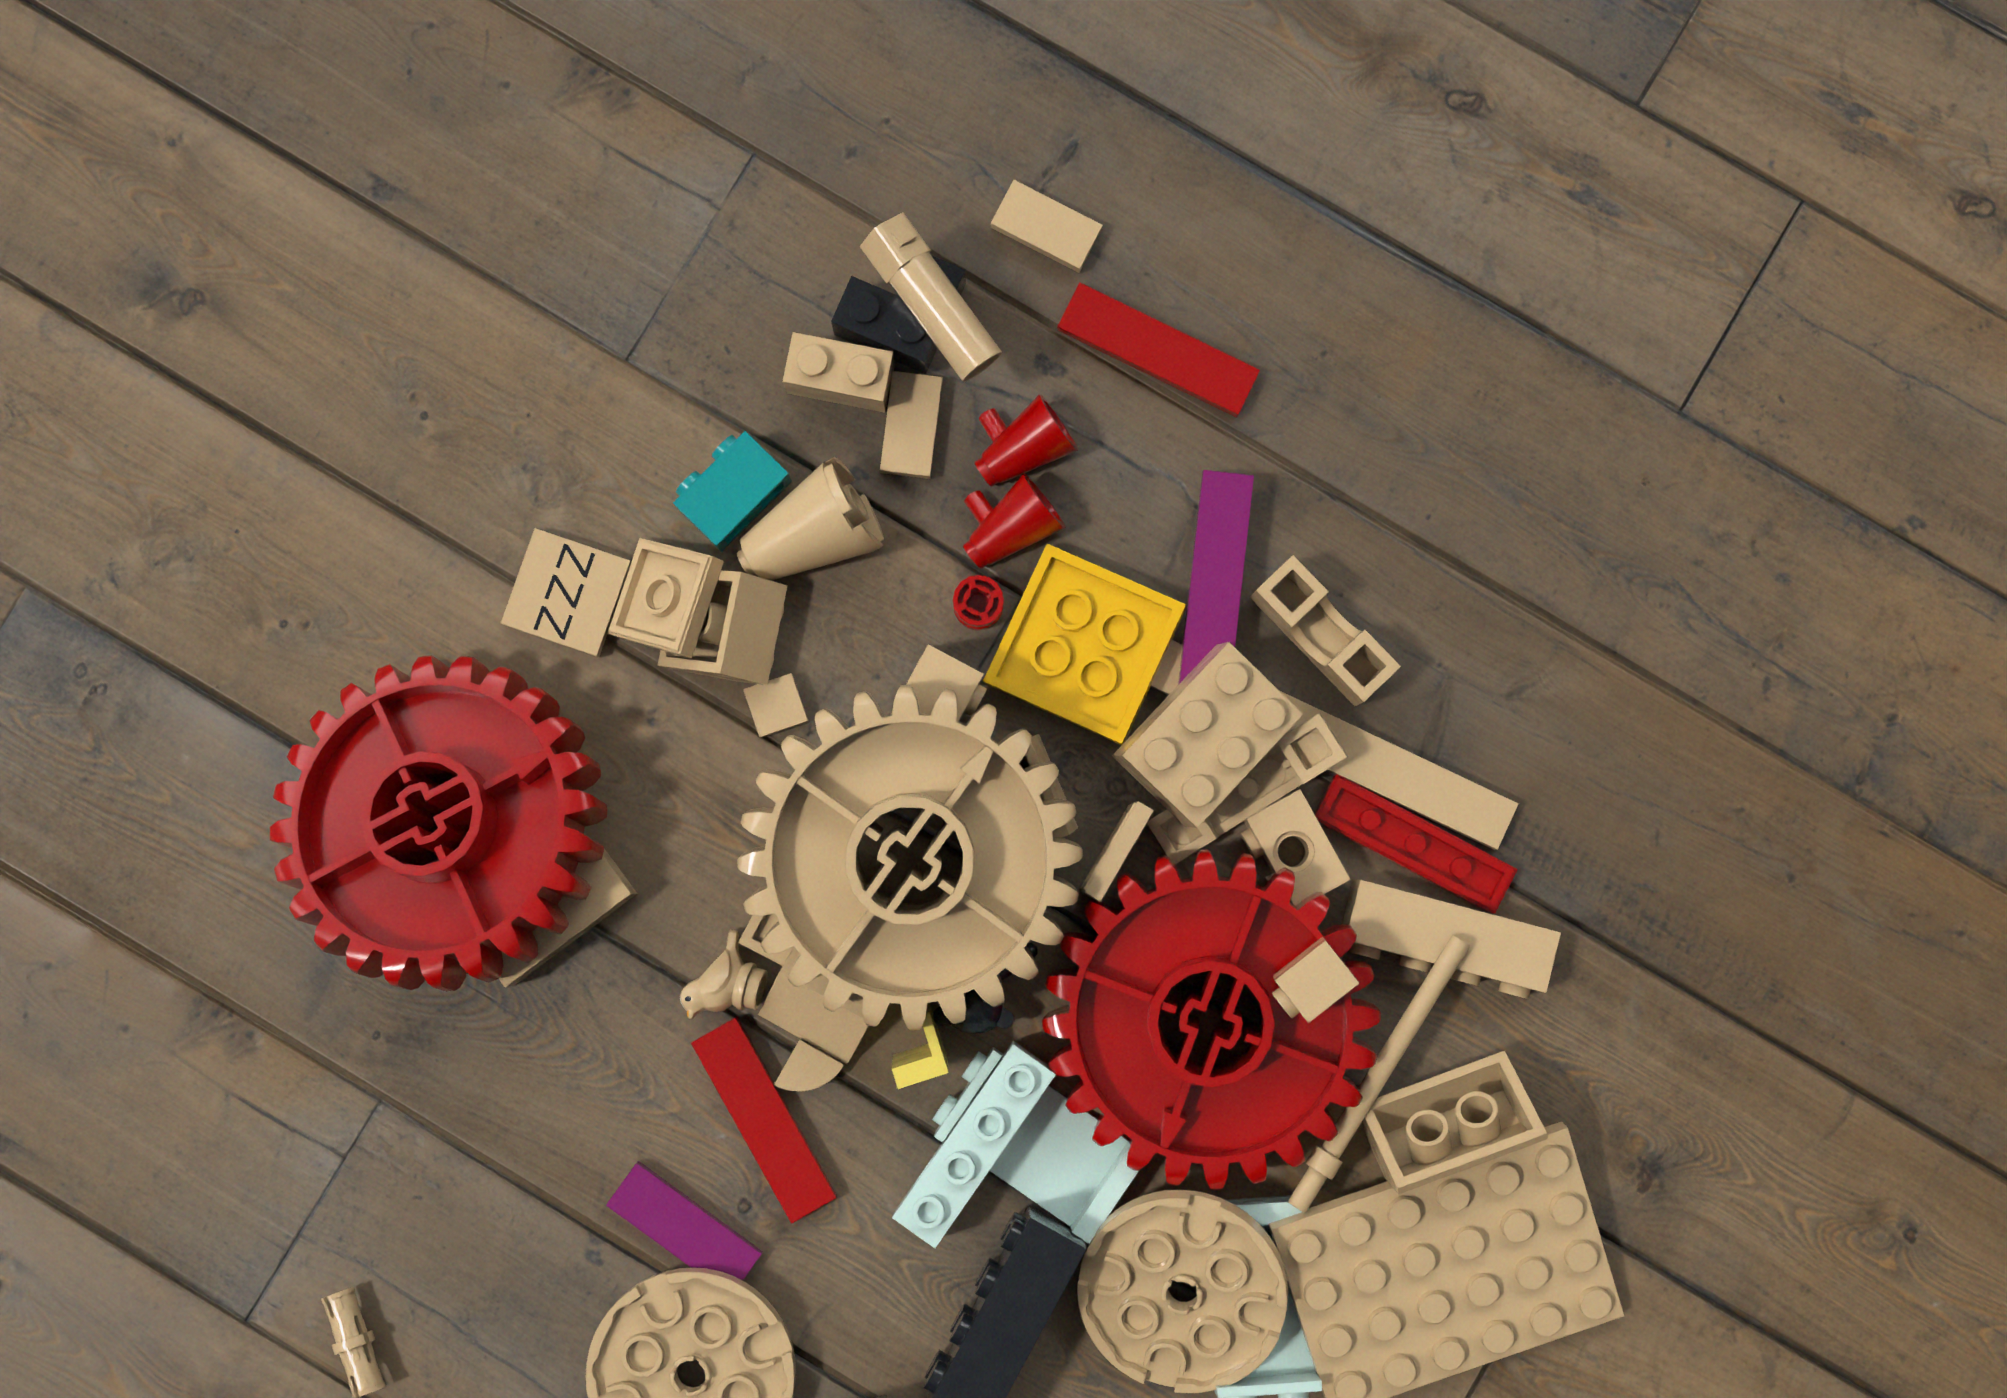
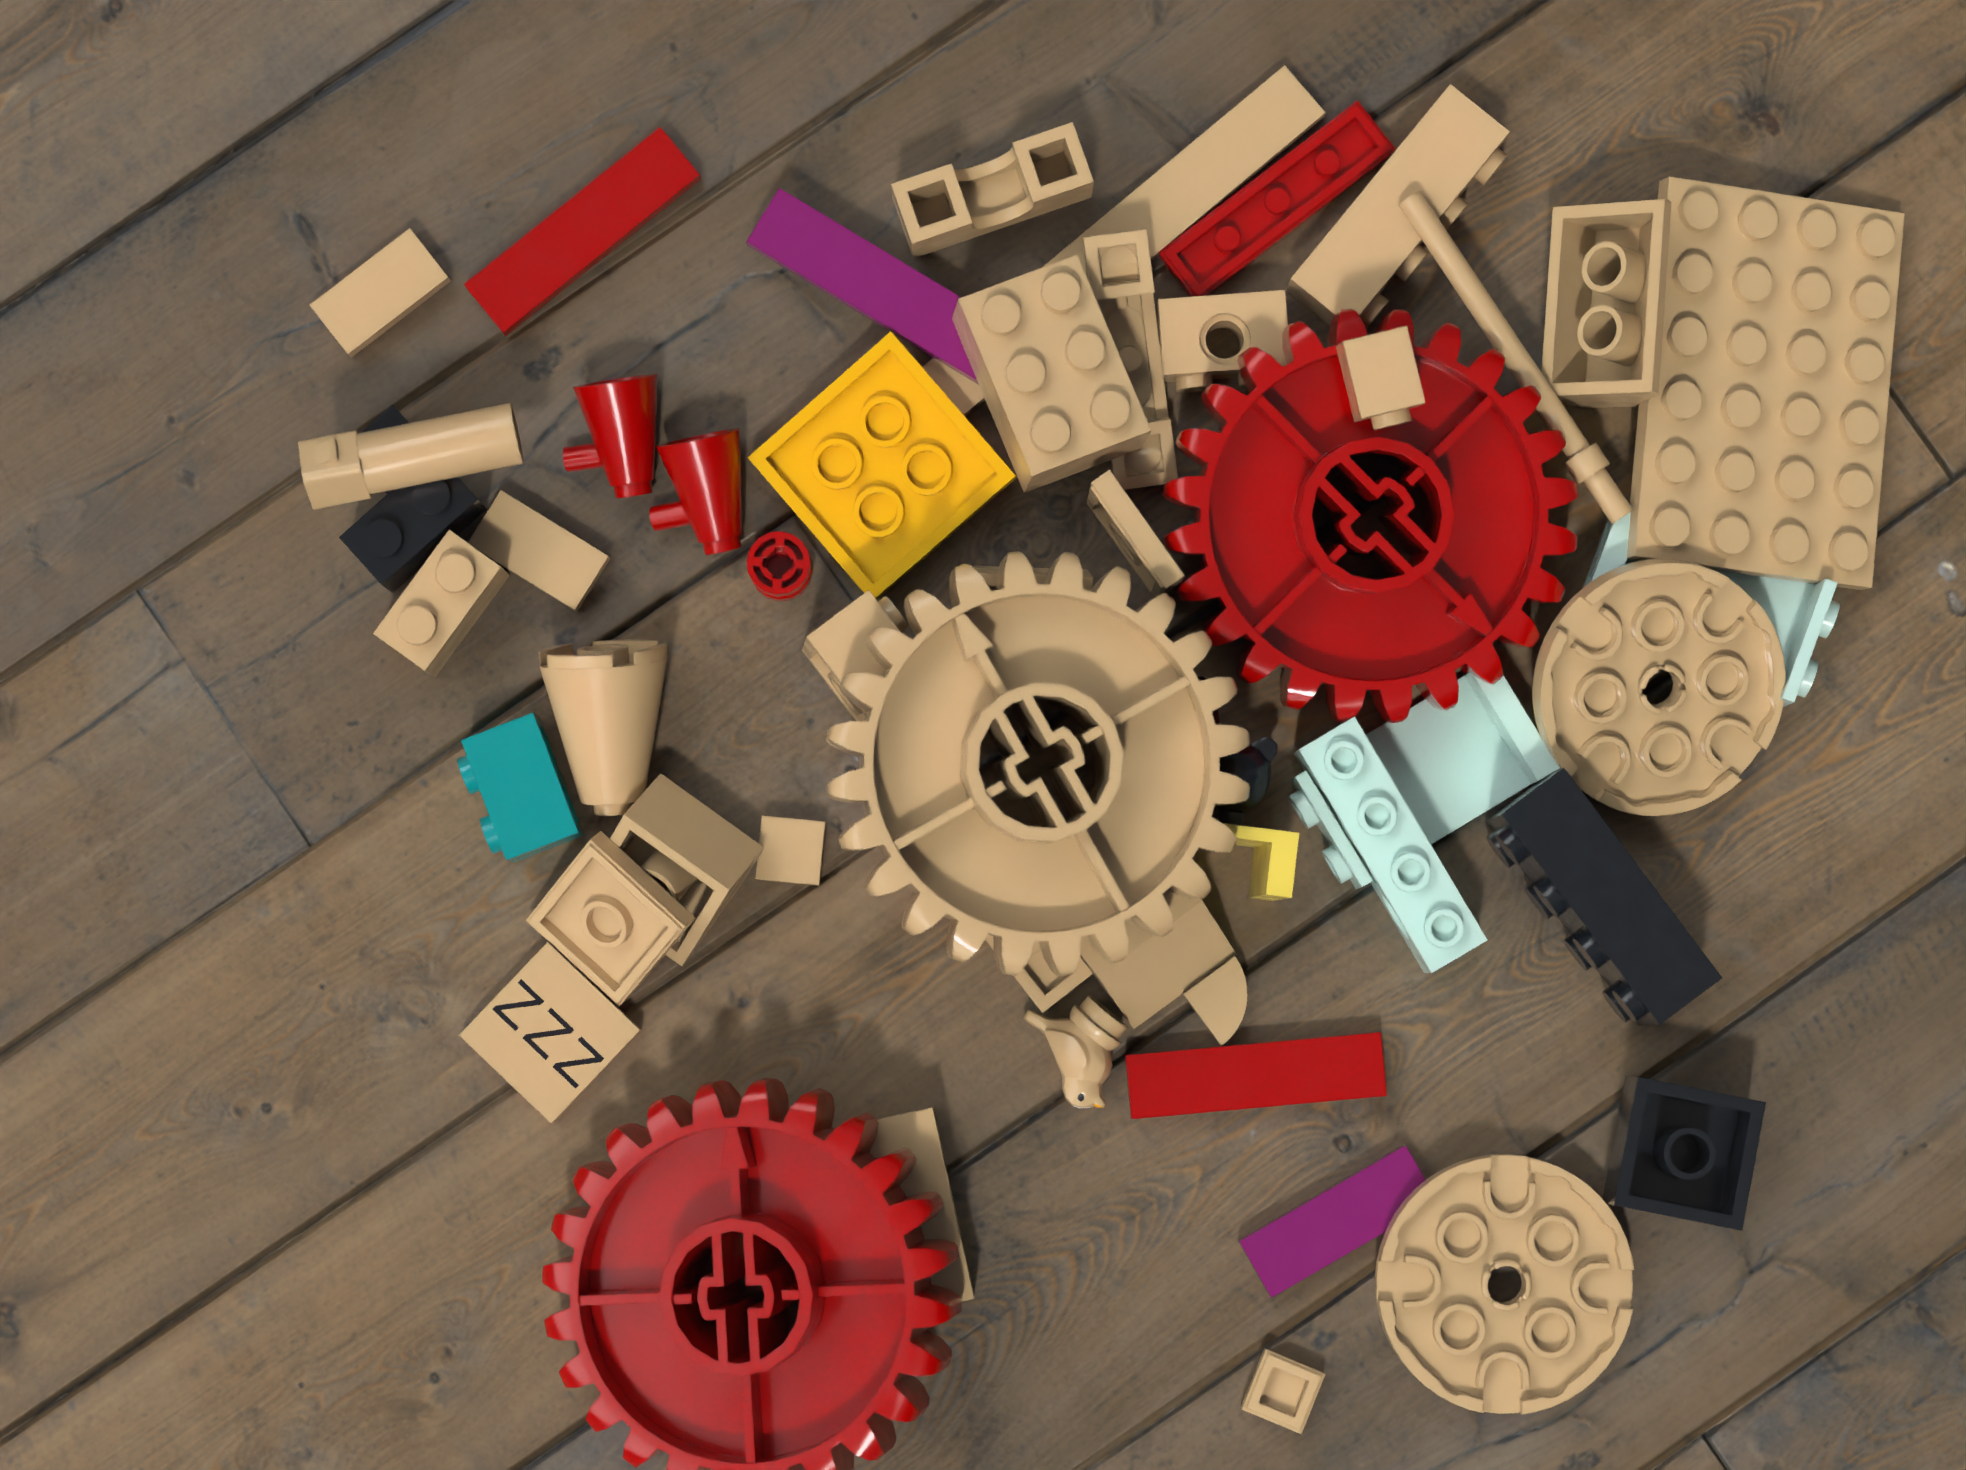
camera: 60 degrees left, 0 degrees up
none -> tan tile [1240,1348,1325,1434]

